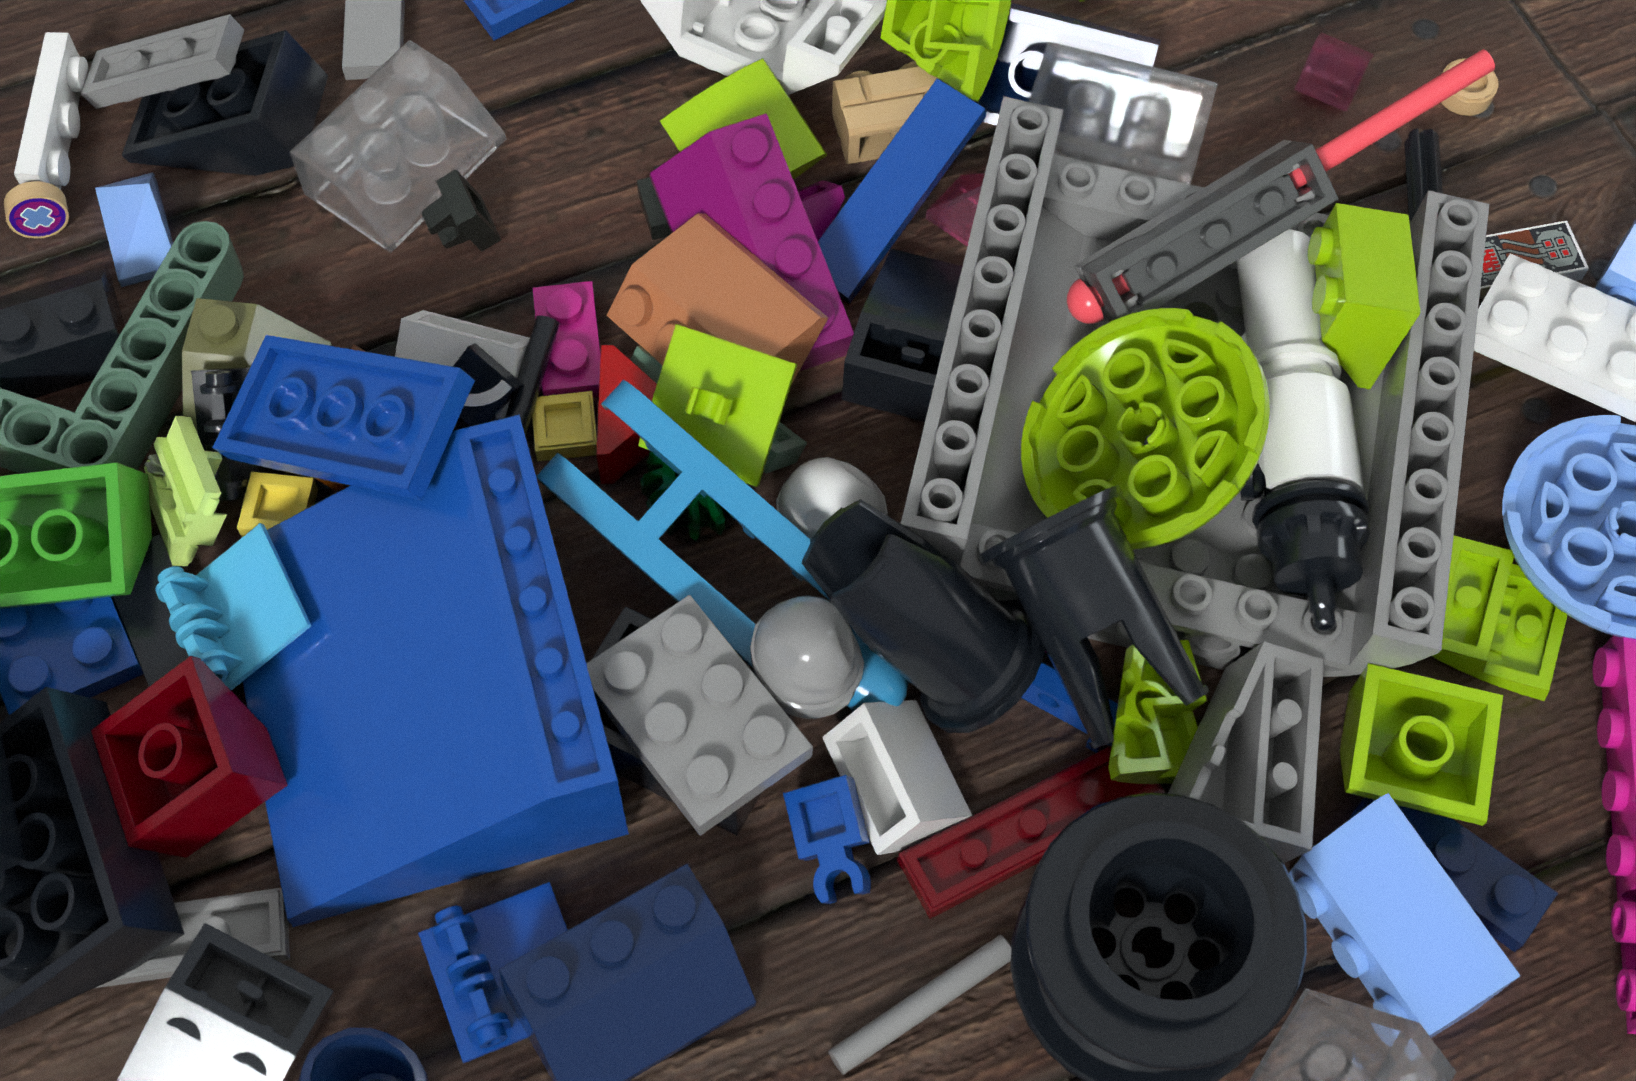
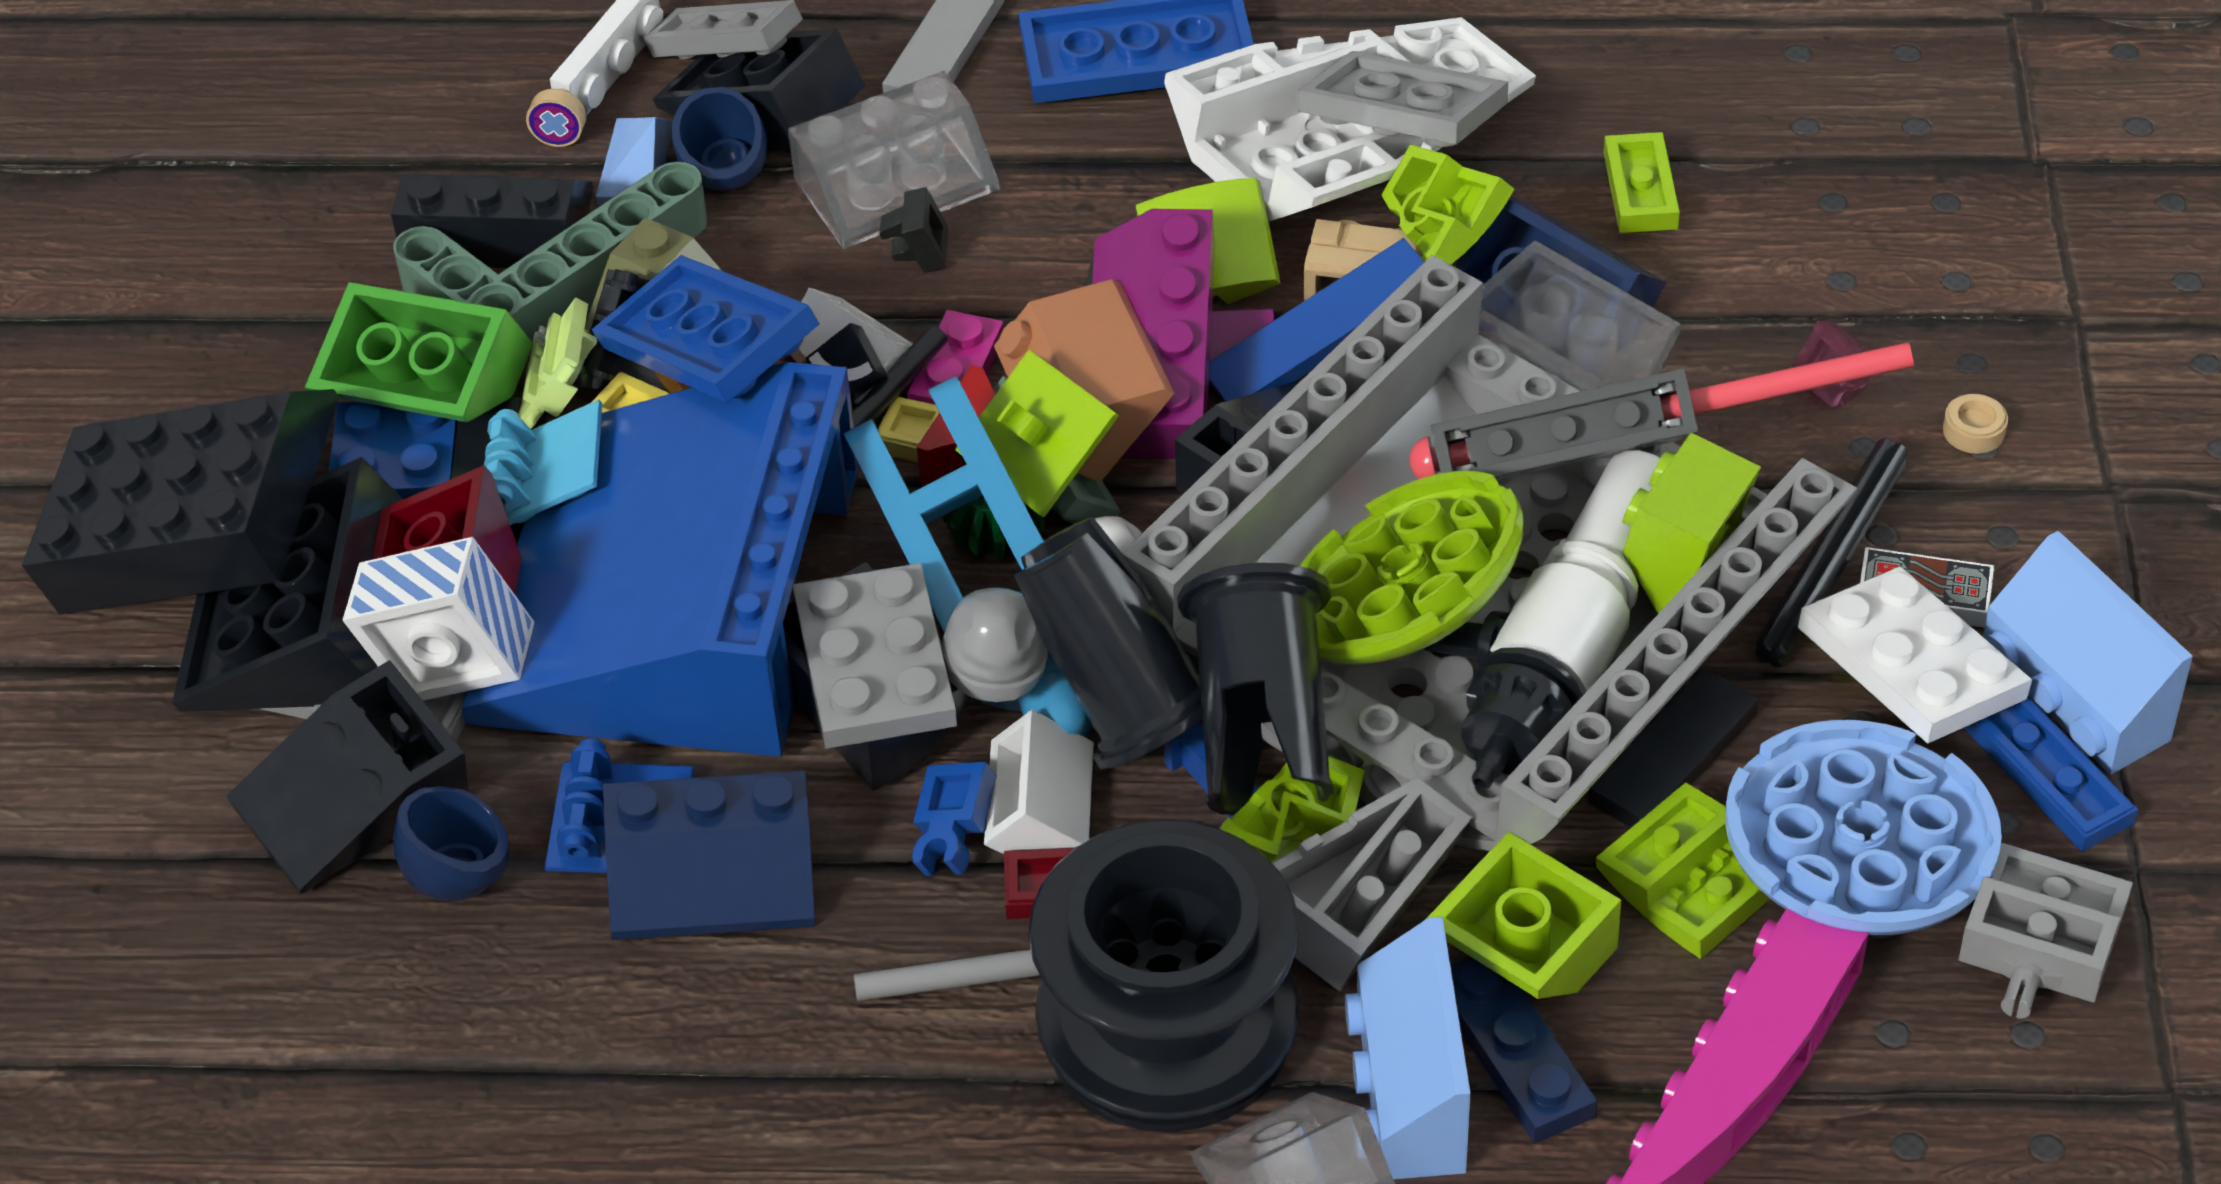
camera: 30 degrees right, 15 degrees down
none -> white container [343,537,535,701]
none -> dark blue hat [671,87,767,192]

